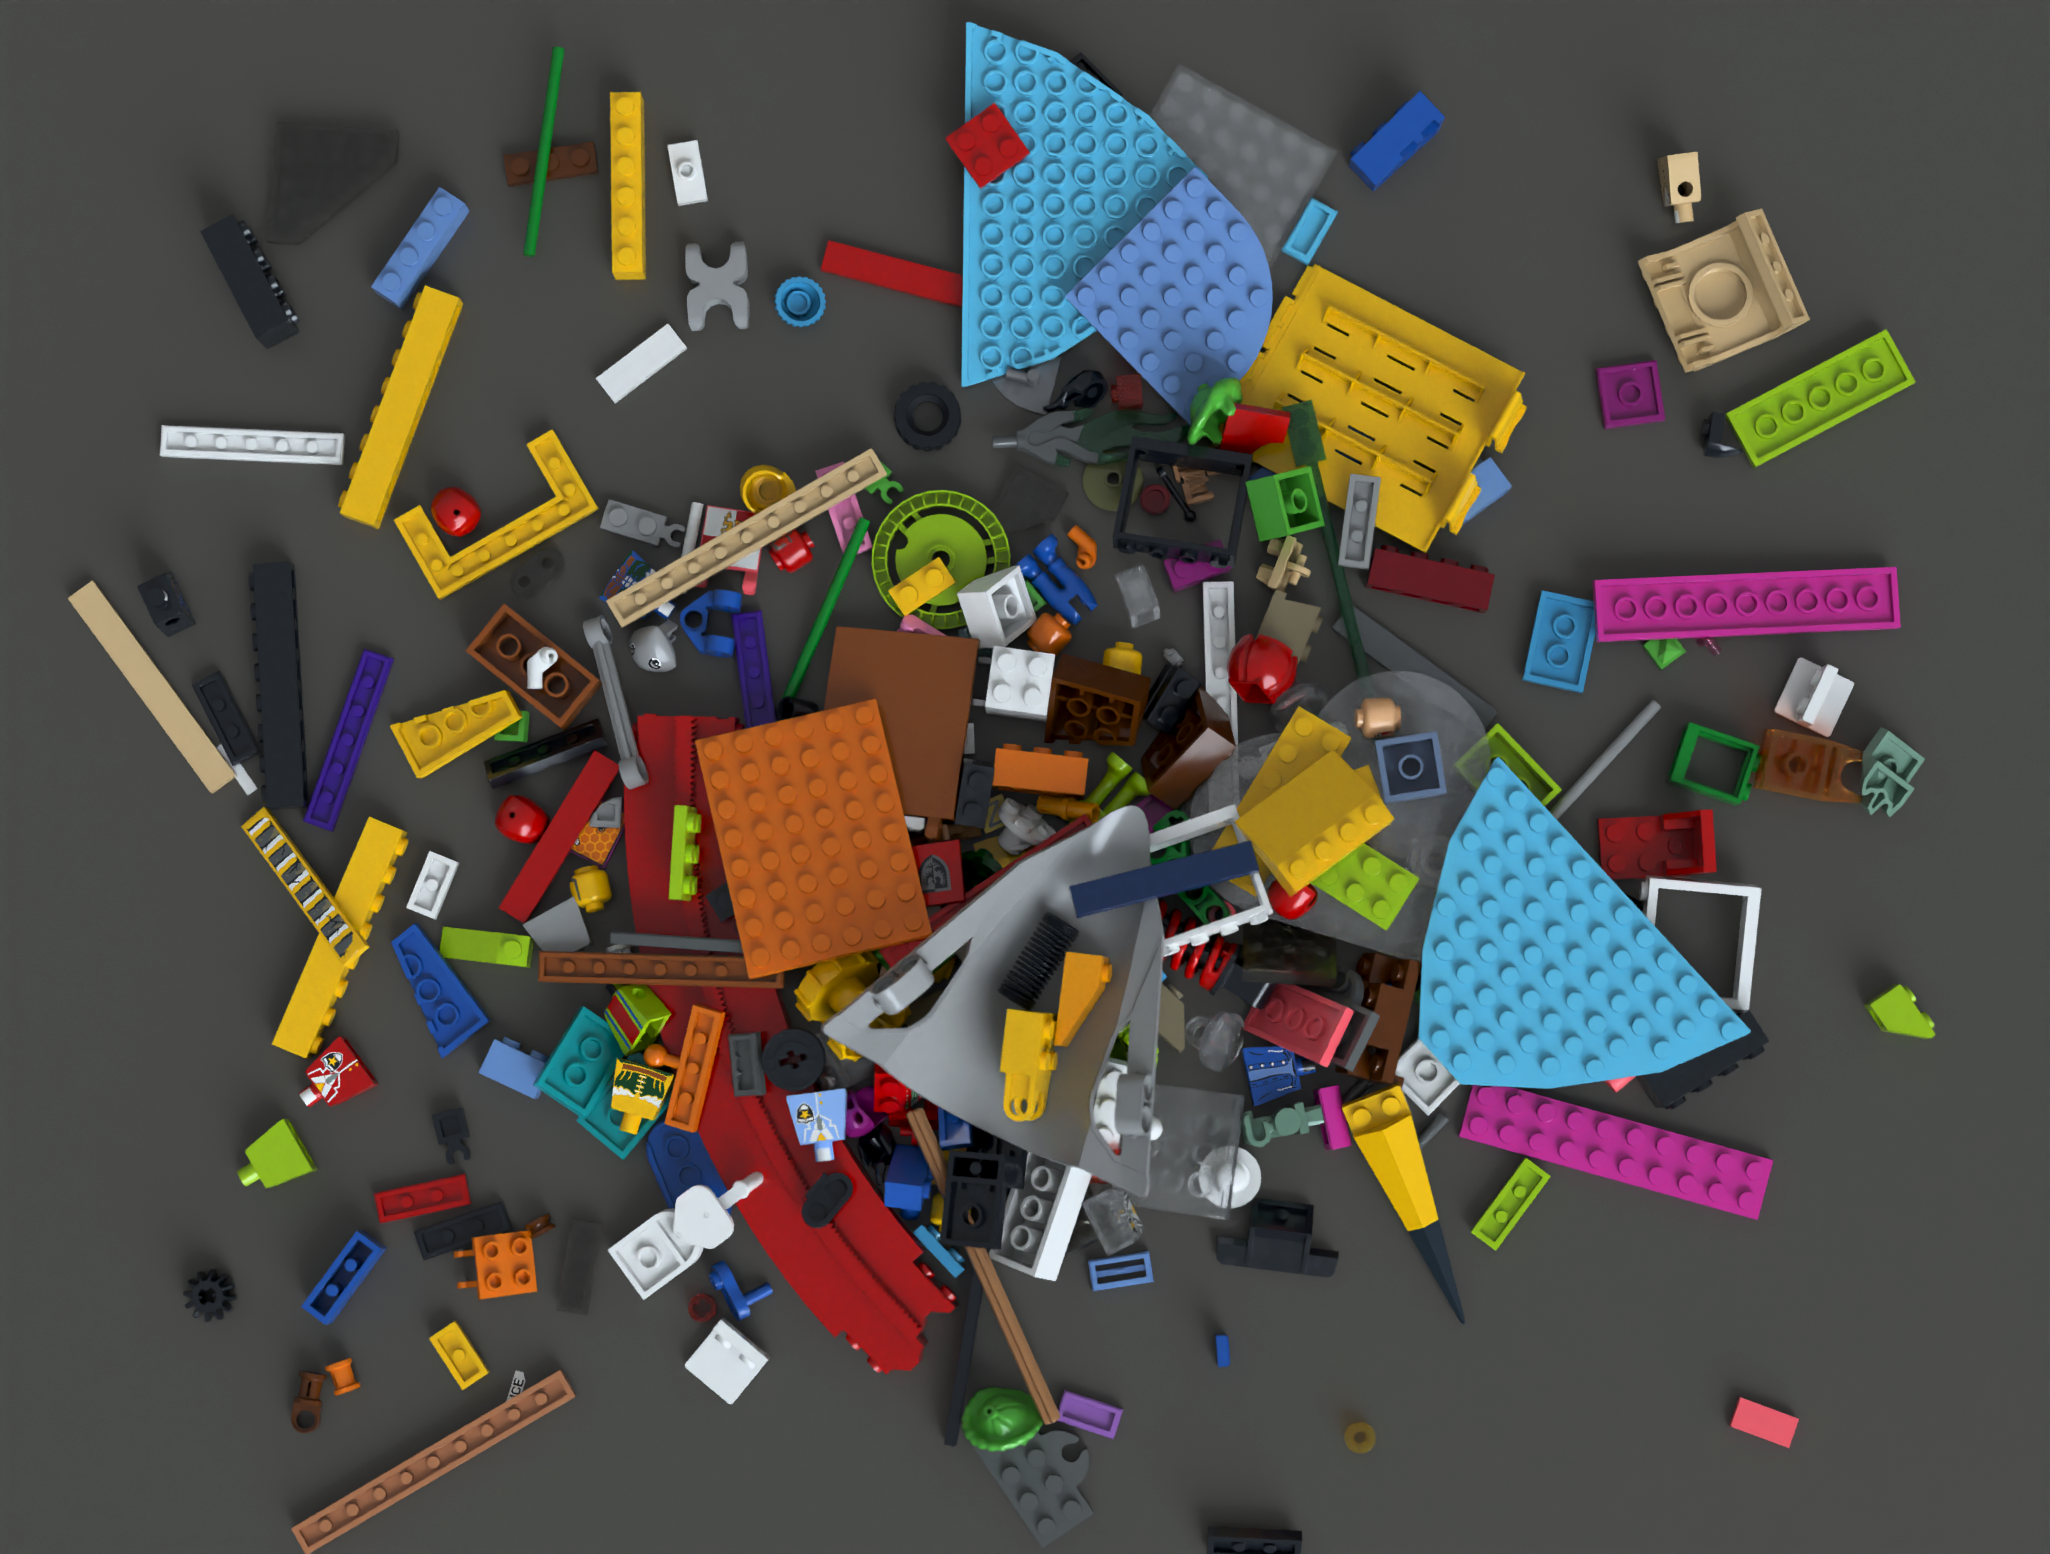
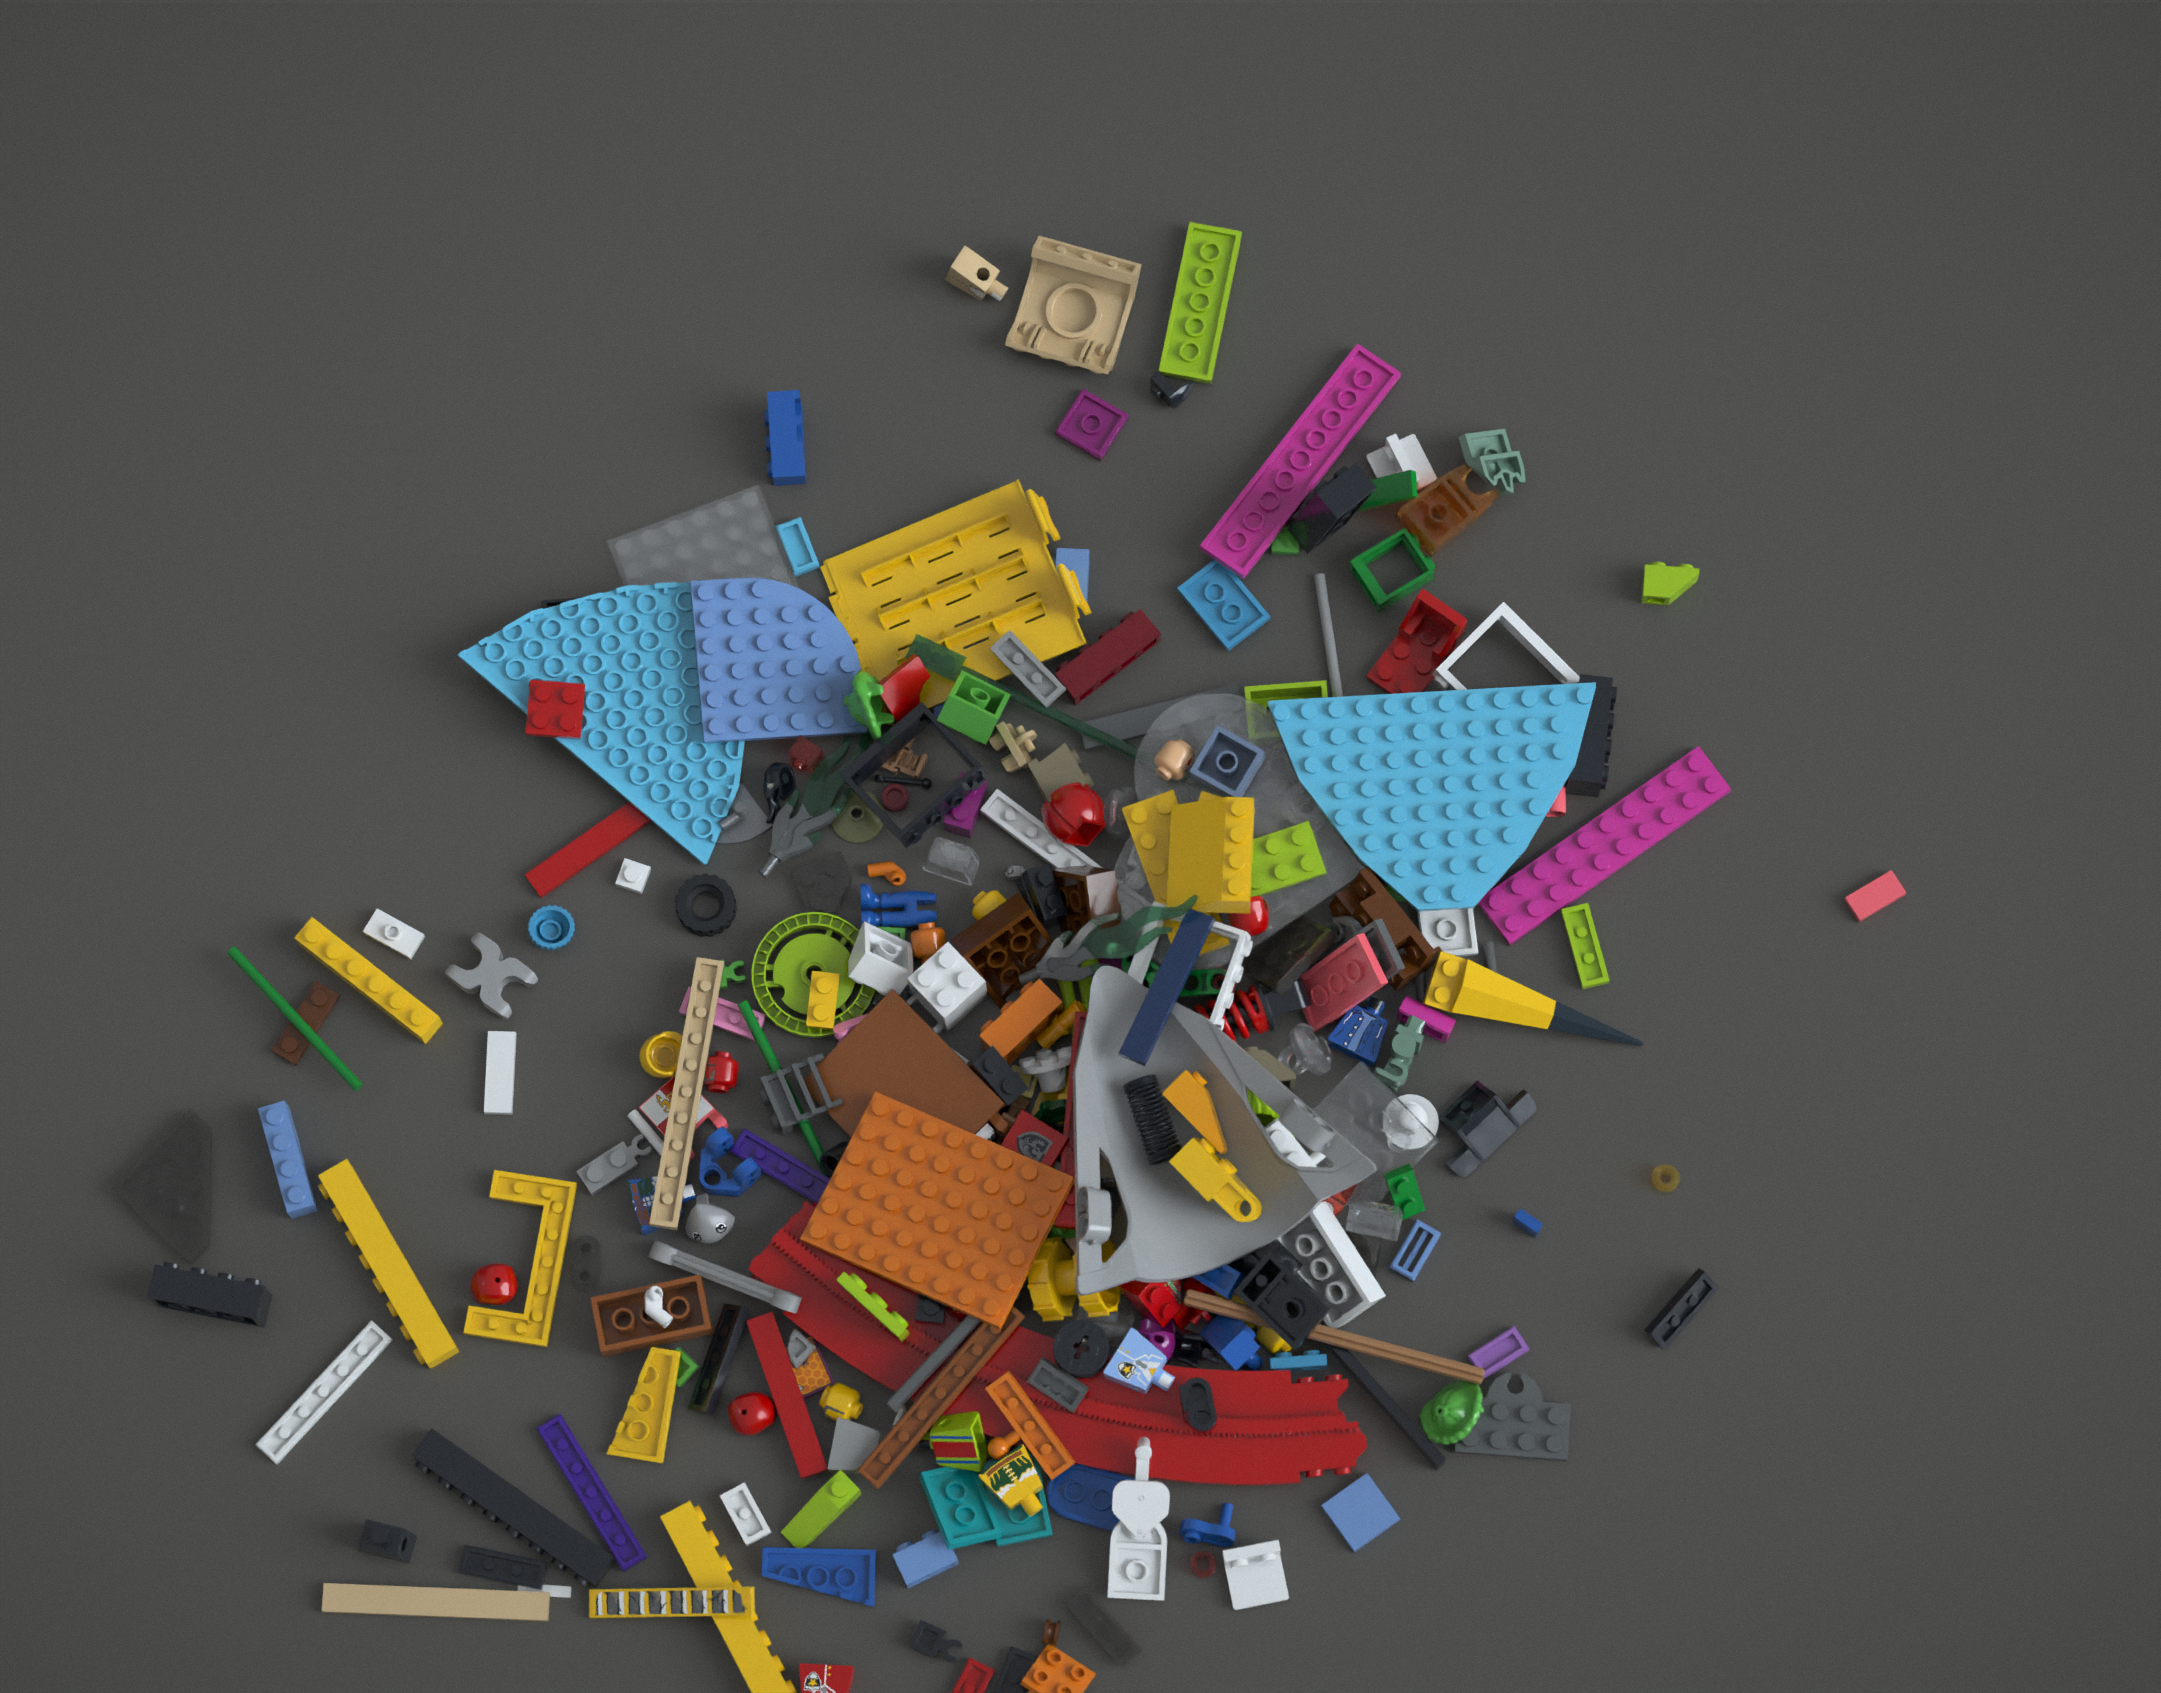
camera: 50 degrees left, 10 degrees down
none -> white plate [615,858,651,894]
none -> dark grey plate [758,1053,844,1136]
none -> clear green piece [1019,895,1198,985]
none -> black brick [1287,463,1377,554]
none -> medium blue tile [1321,1473,1400,1553]
none -> green tile [1356,470,1418,513]
none -> green plate [1383,1163,1425,1221]

